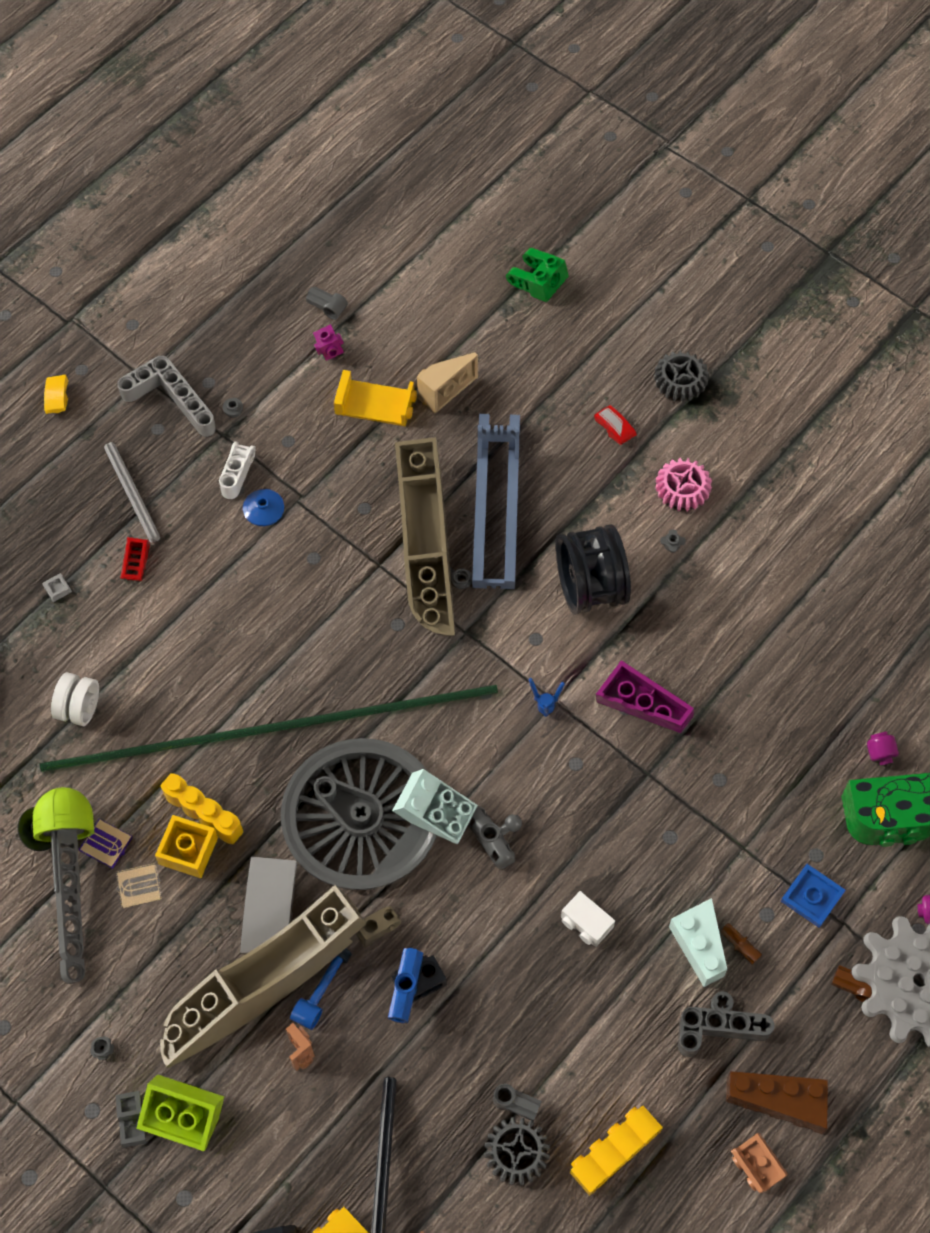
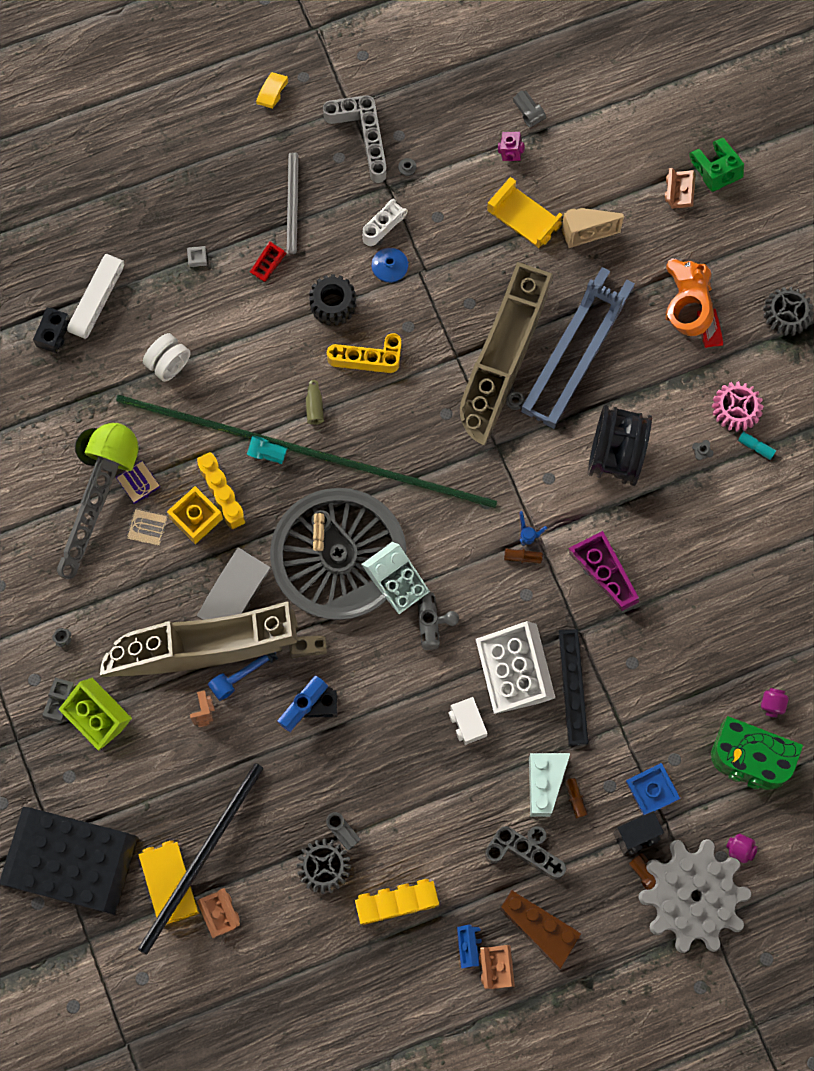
camera: 25 degrees right, 10 degrees up
none -> teal piece [247,436,287,464]
none -> olive piece [306,380,324,425]
none -> black tyre [309,274,356,326]
none -> tan axle [313,513,325,551]
none -> yellow beam [327,333,401,373]
none -> blue plate [457,925,482,968]
none -> white slope [476,621,556,714]
none -> reddish brown axle [504,548,543,564]
none -> black tile [558,629,589,746]
none -> black brick [613,811,664,856]
none -> nougat bracket [665,168,696,209]
none -> orange animal [666,259,714,336]
none -> teal piece [738,431,776,460]

